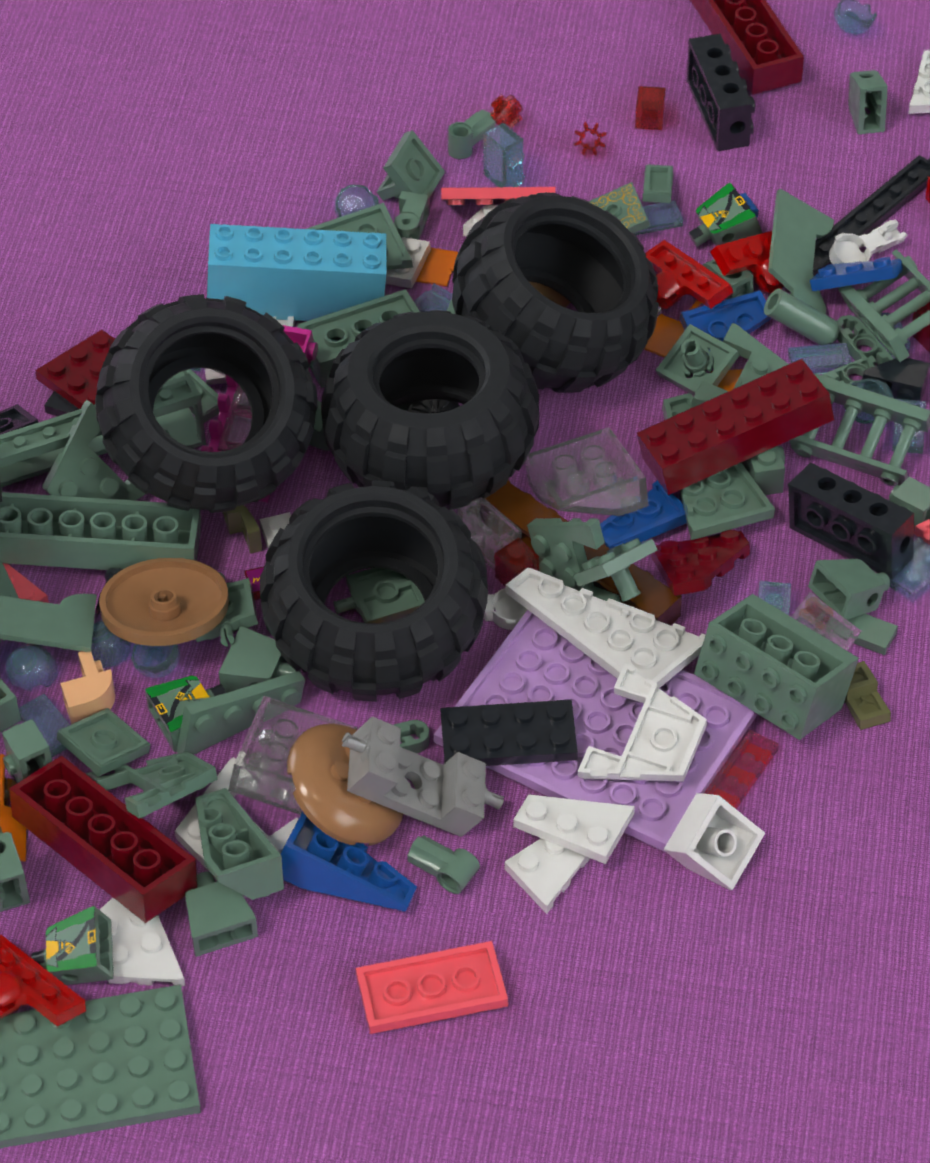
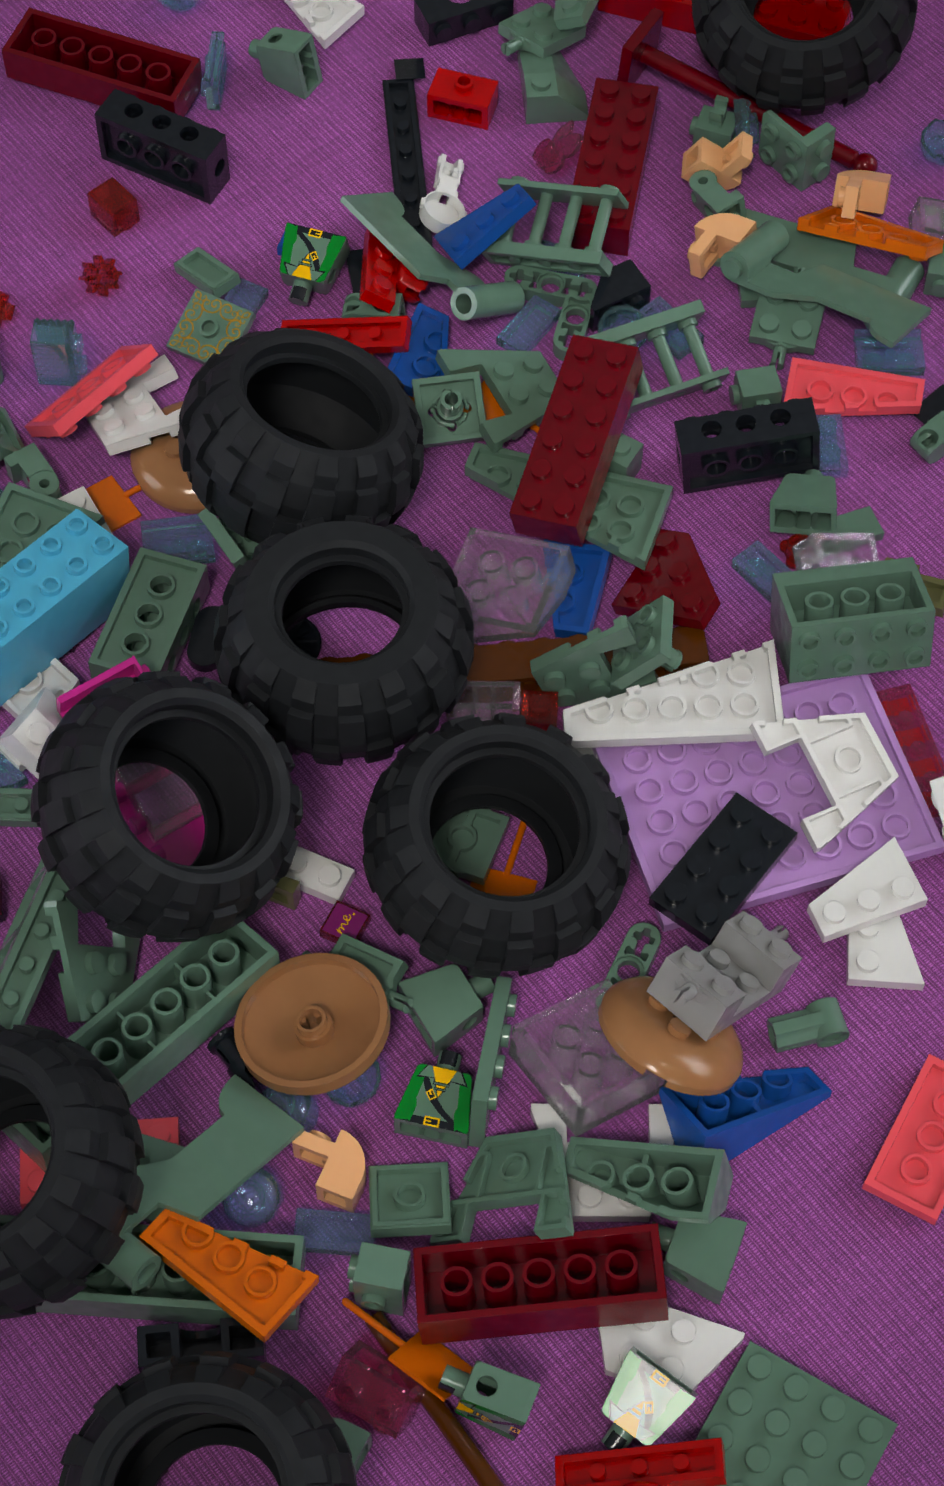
camera: 50 degrees left, 10 degrees up
none -> clear light blue plate [201,31,228,111]

